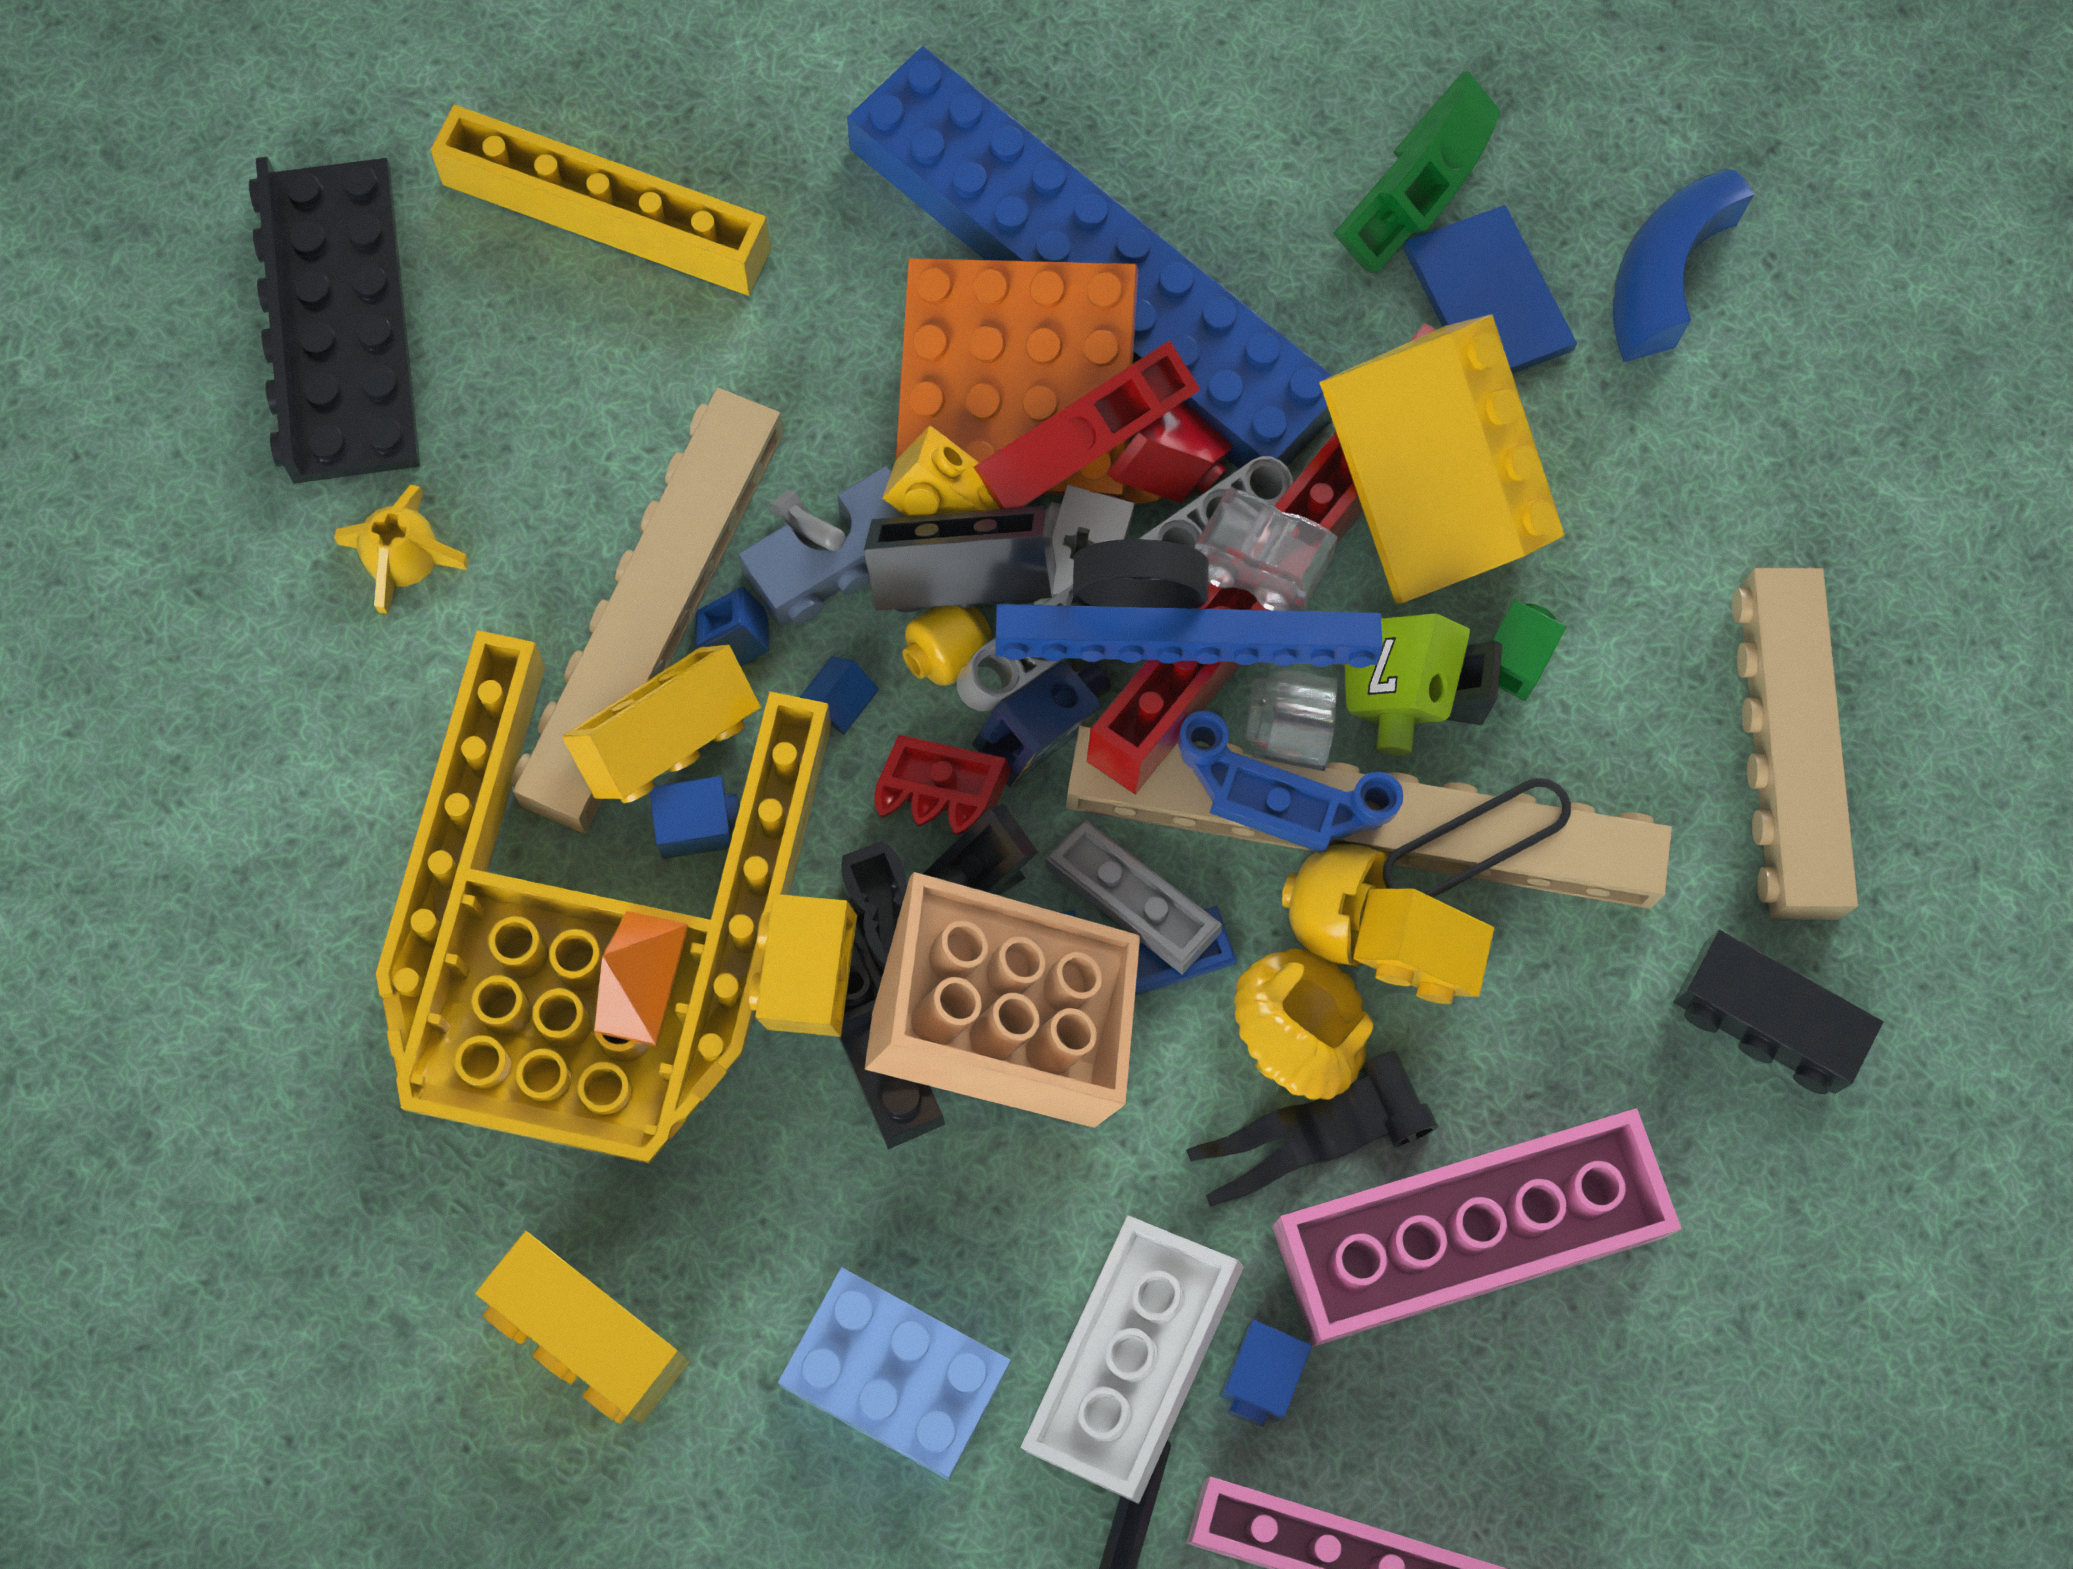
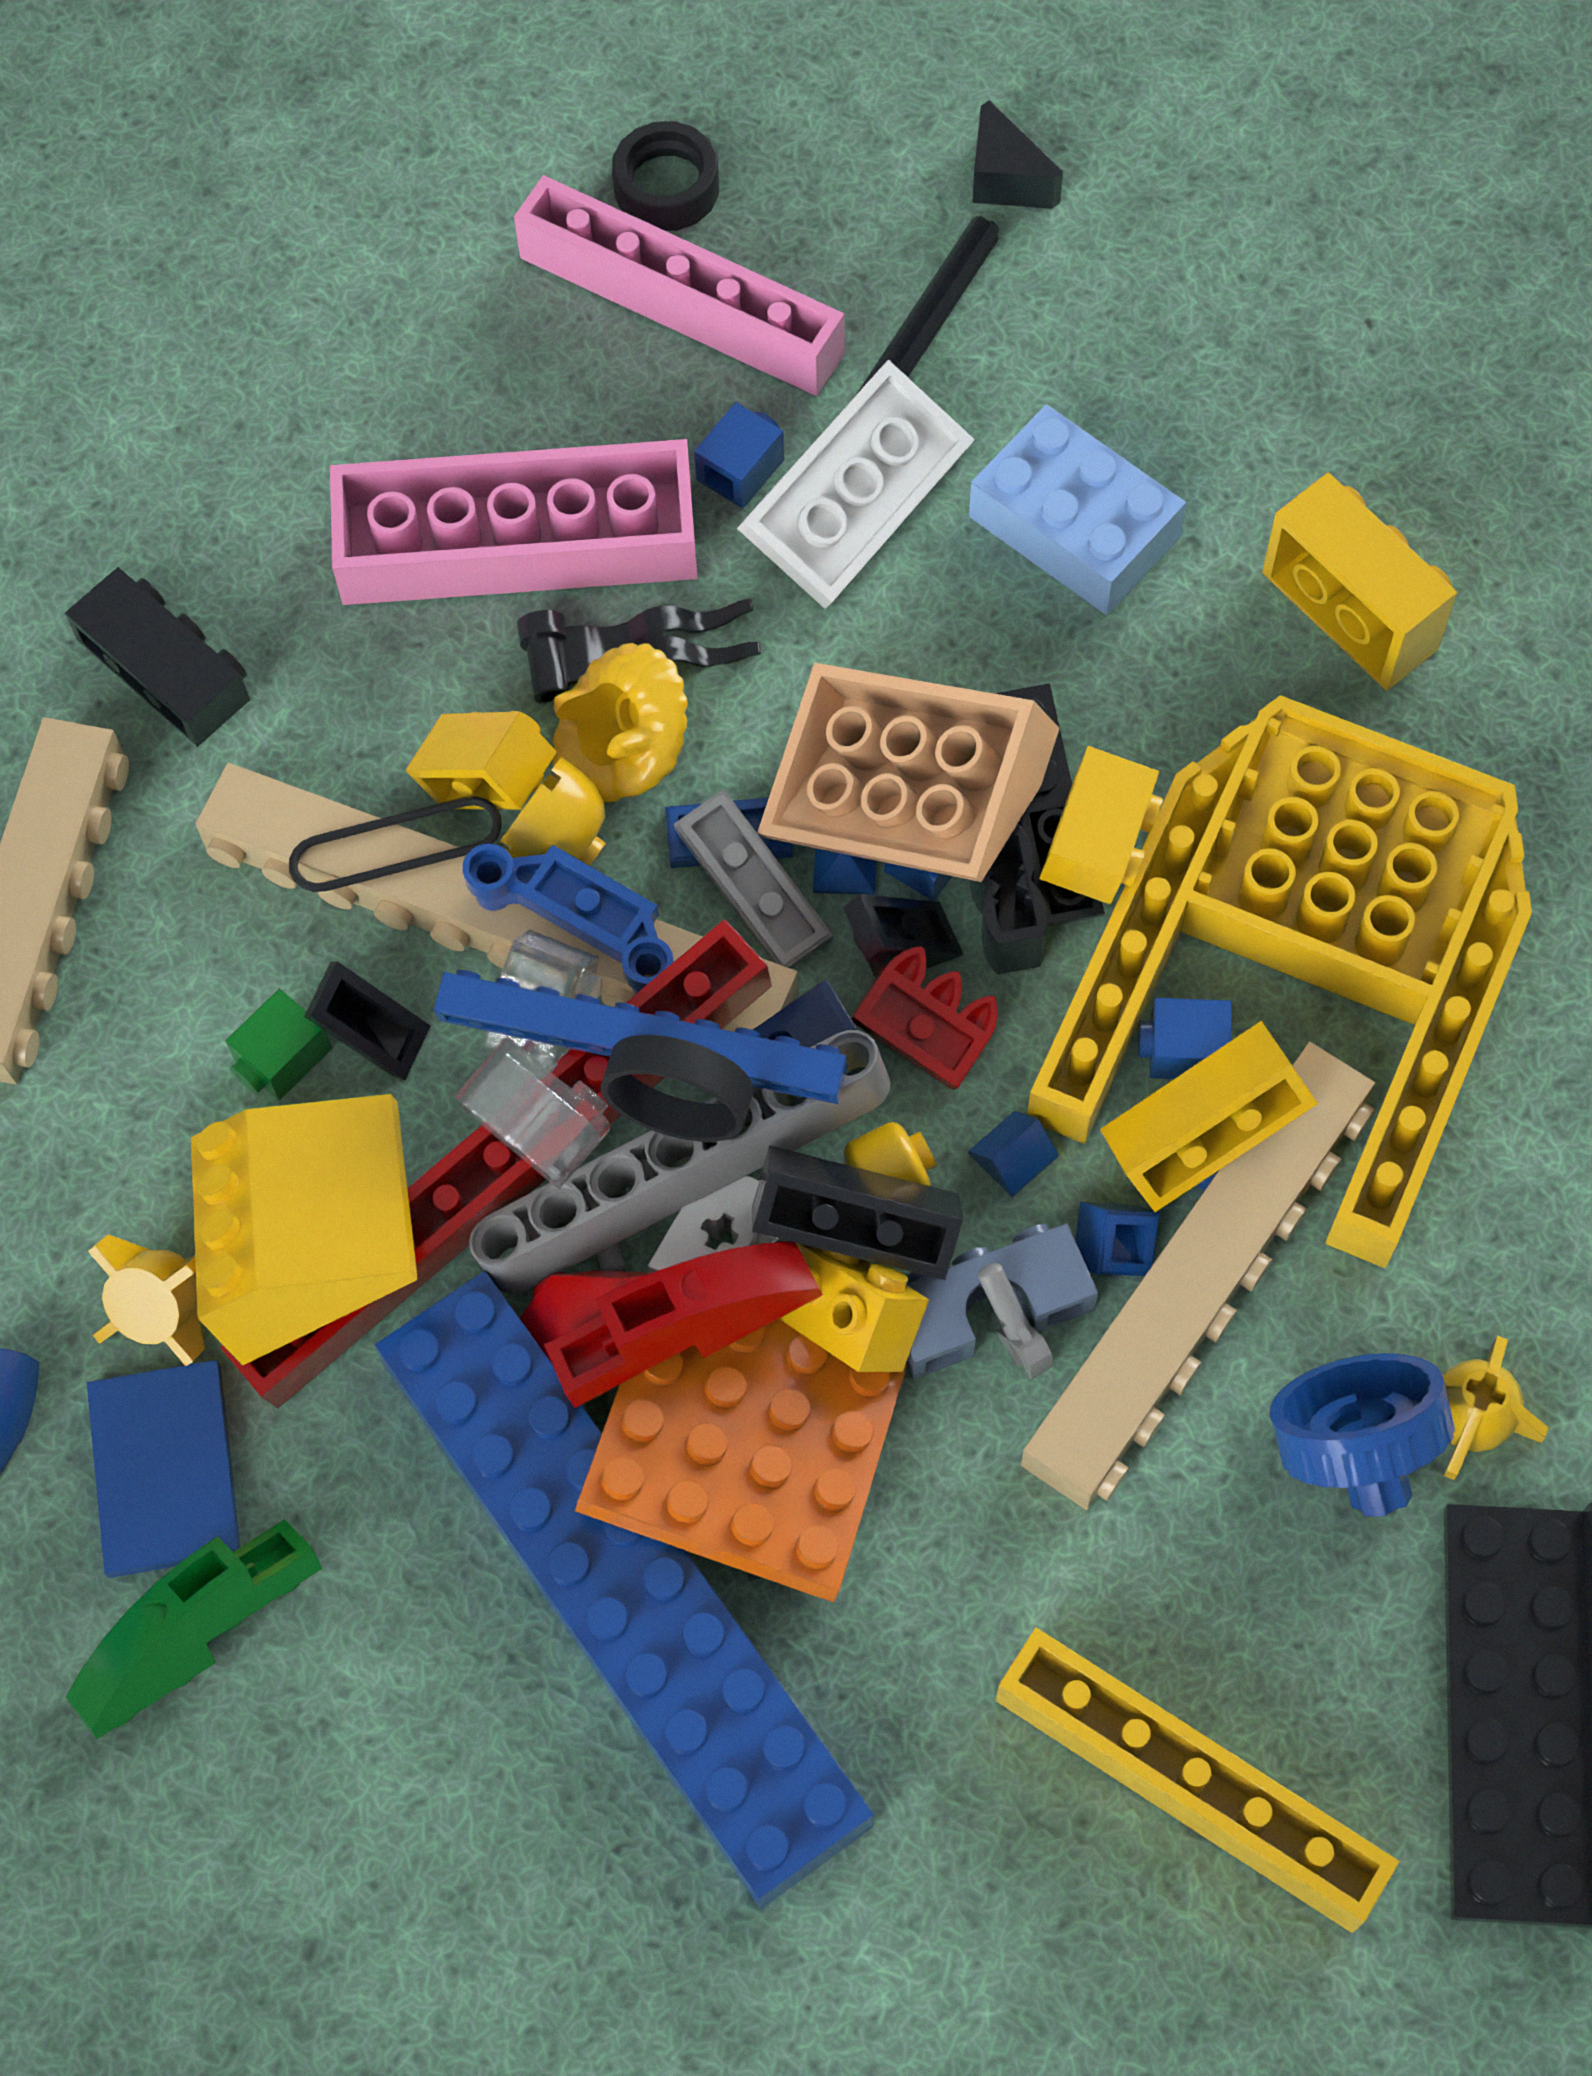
camera: 160 degrees left, 5 degrees down
orange slope [594,911,689,1046] -> none
lime torso [1344,613,1470,756] -> none
none -> yellow piece [88,1234,205,1366]
none -> blue piece [1269,1353,1455,1517]

